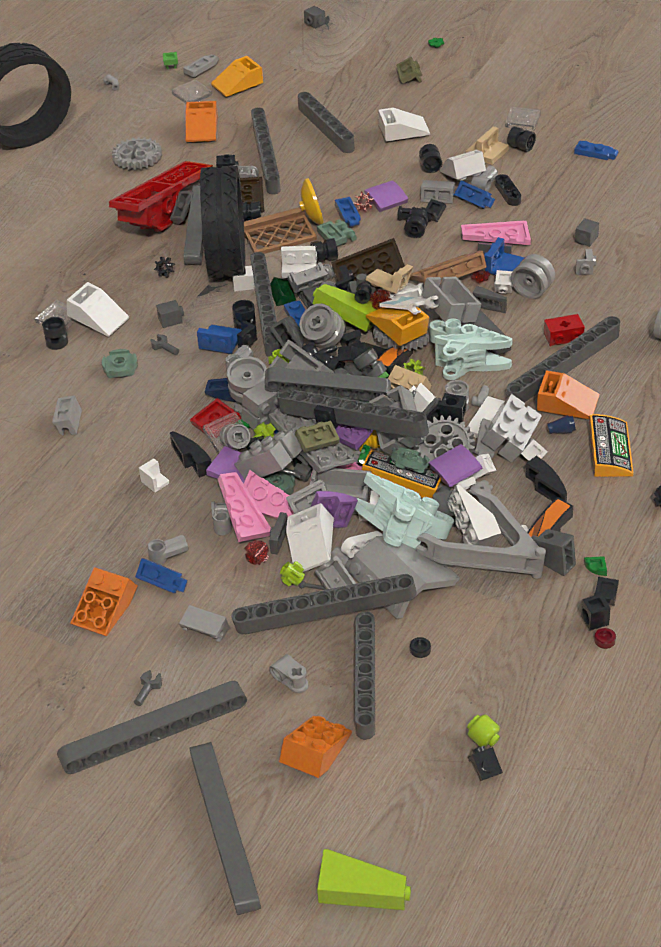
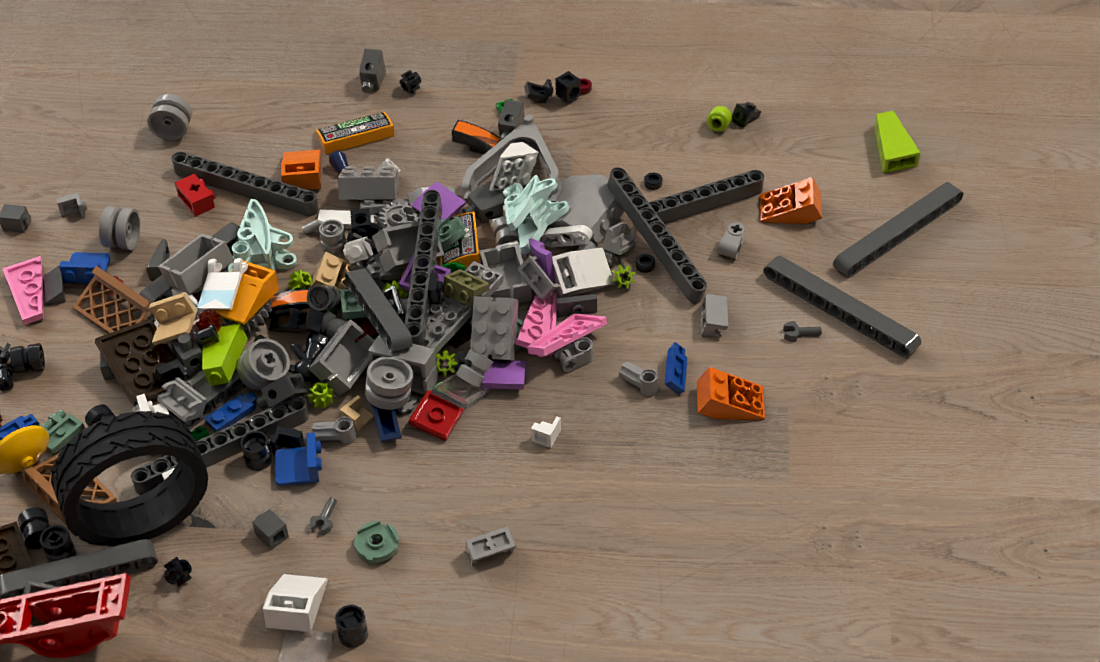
camera: 115 degrees left, 5 degrees up
black slope [170,431,212,478] -> none
clear red gear [244,540,270,565] -> none
white bracket [494,270,513,294] -> none
black slope [526,455,567,502] -> none

